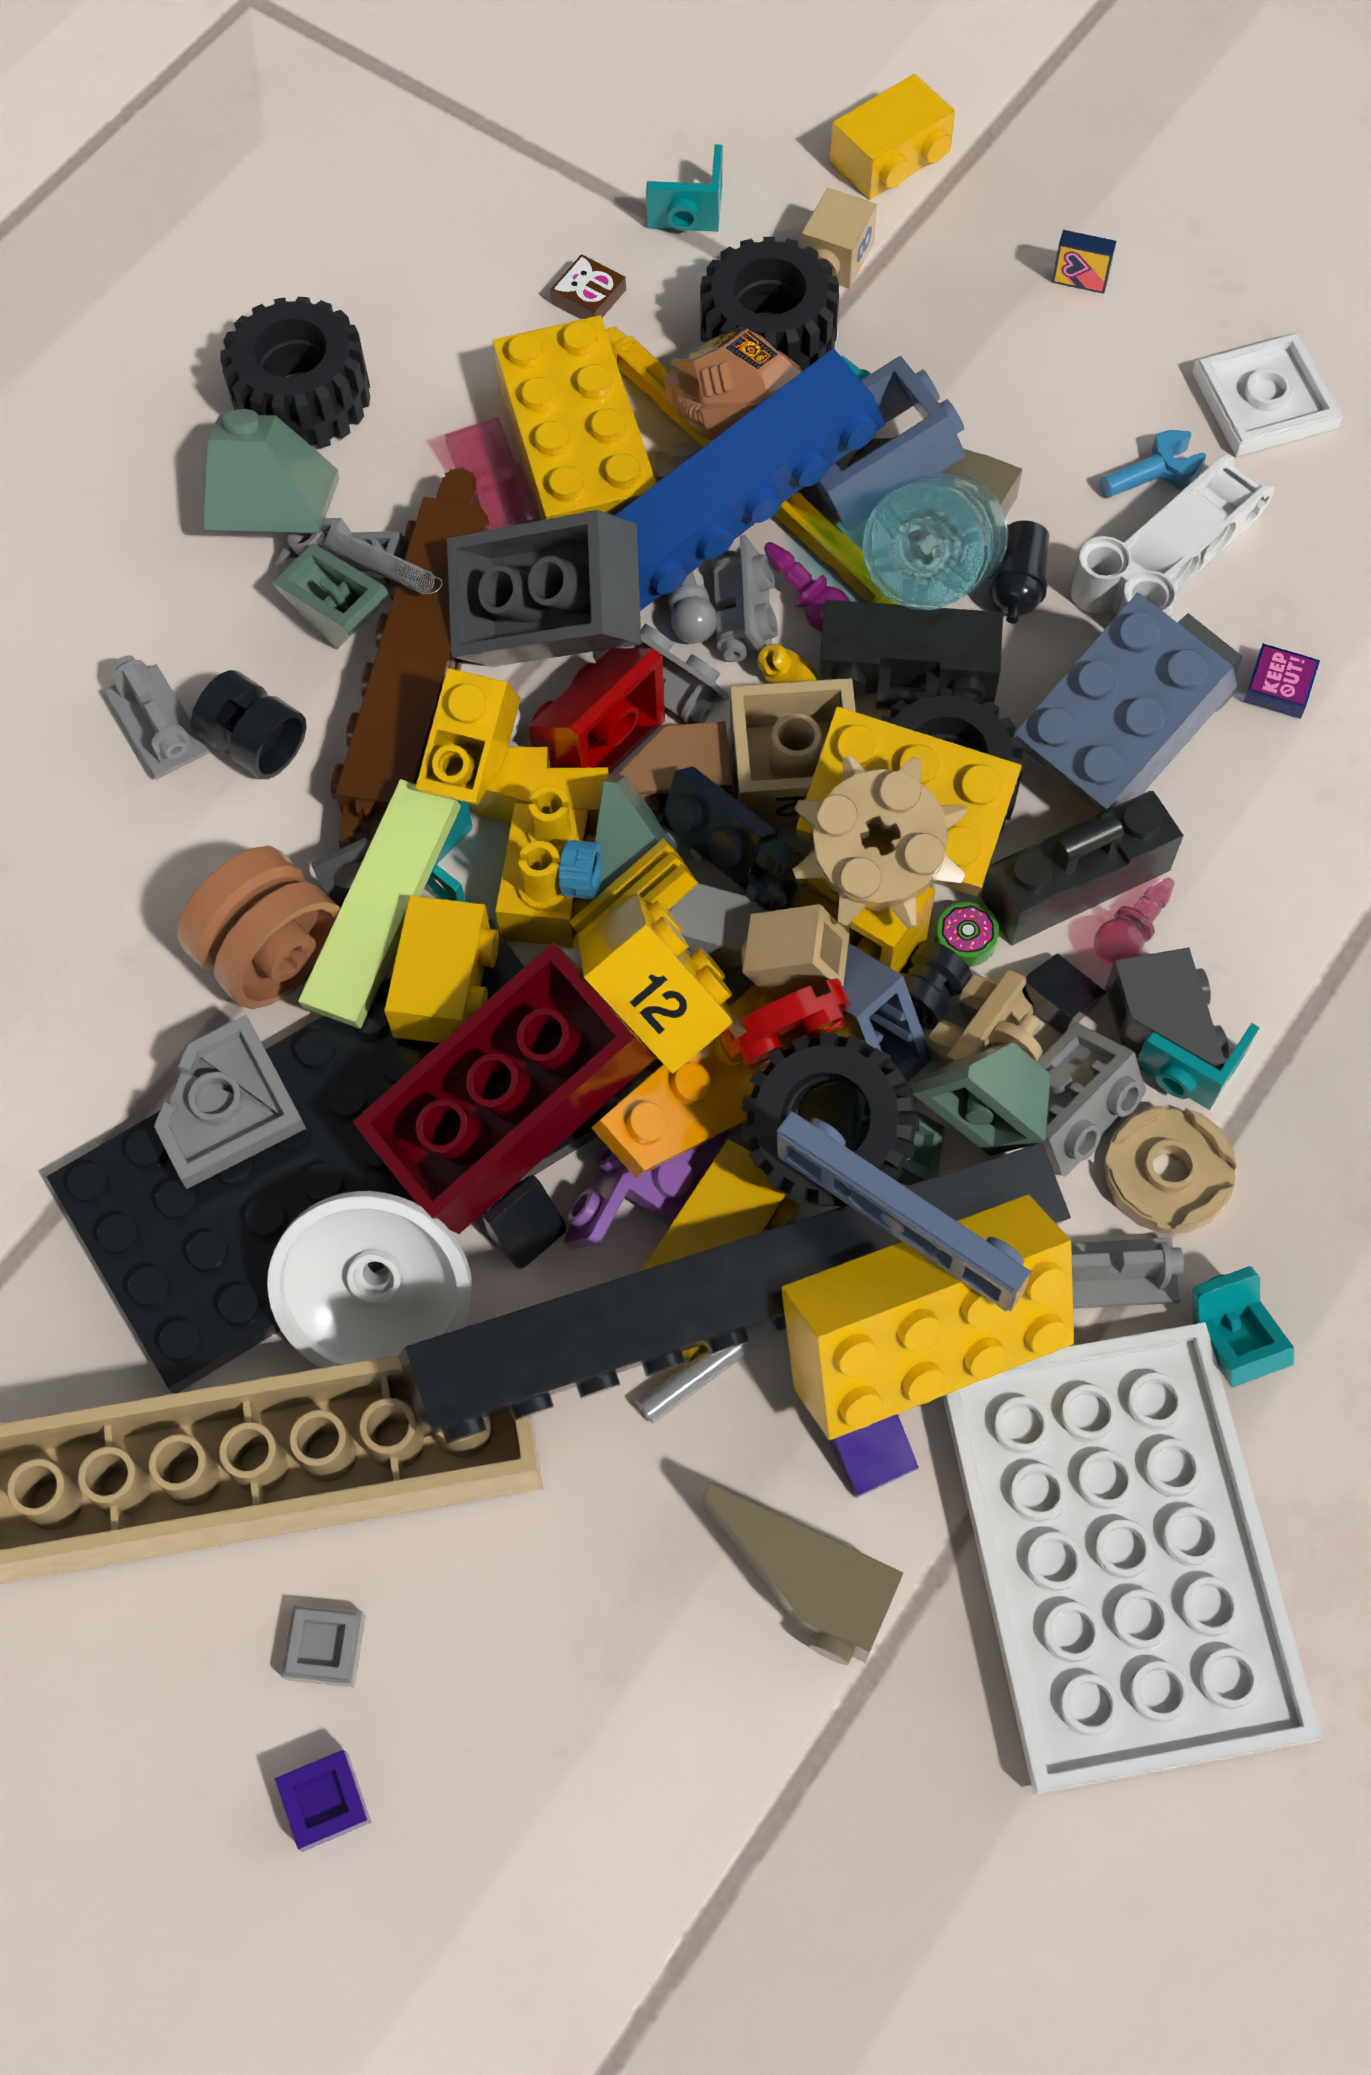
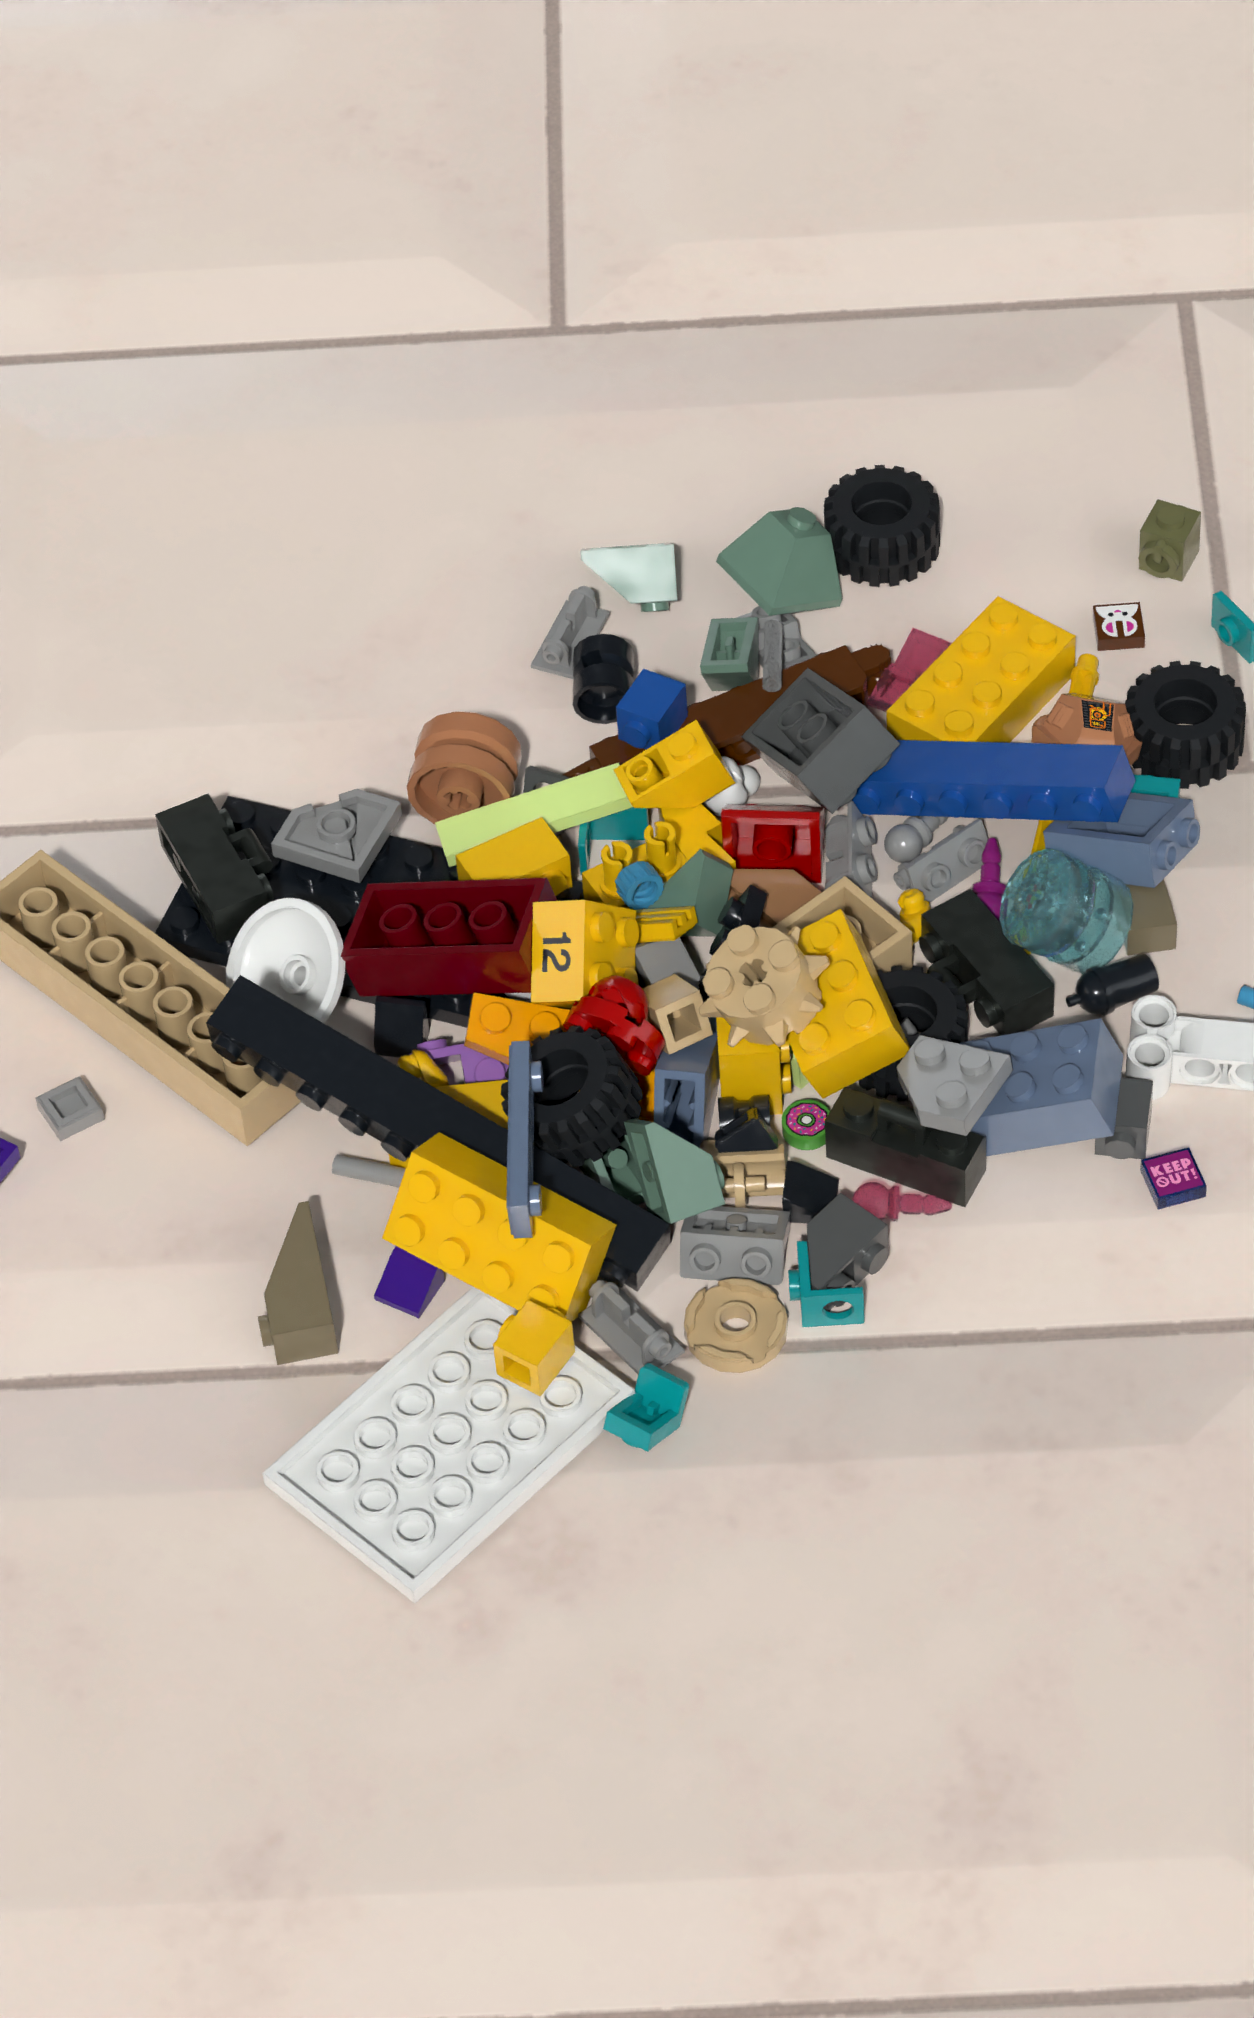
camera: 55 degrees right, 15 degrees down
none -> pearl dark grey piece [155,793,274,944]
none -> yellow arm [397,1050,449,1087]
none -> yellow brick [493,1300,575,1397]
none -> slope [580,542,678,612]
none -> red plate [588,975,649,1026]
none -> blue brick [616,668,688,749]
none -> black slope [715,1107,779,1153]
none -> light grey plate [896,1035,1013,1136]
none -> olive brick [1138,499,1201,582]

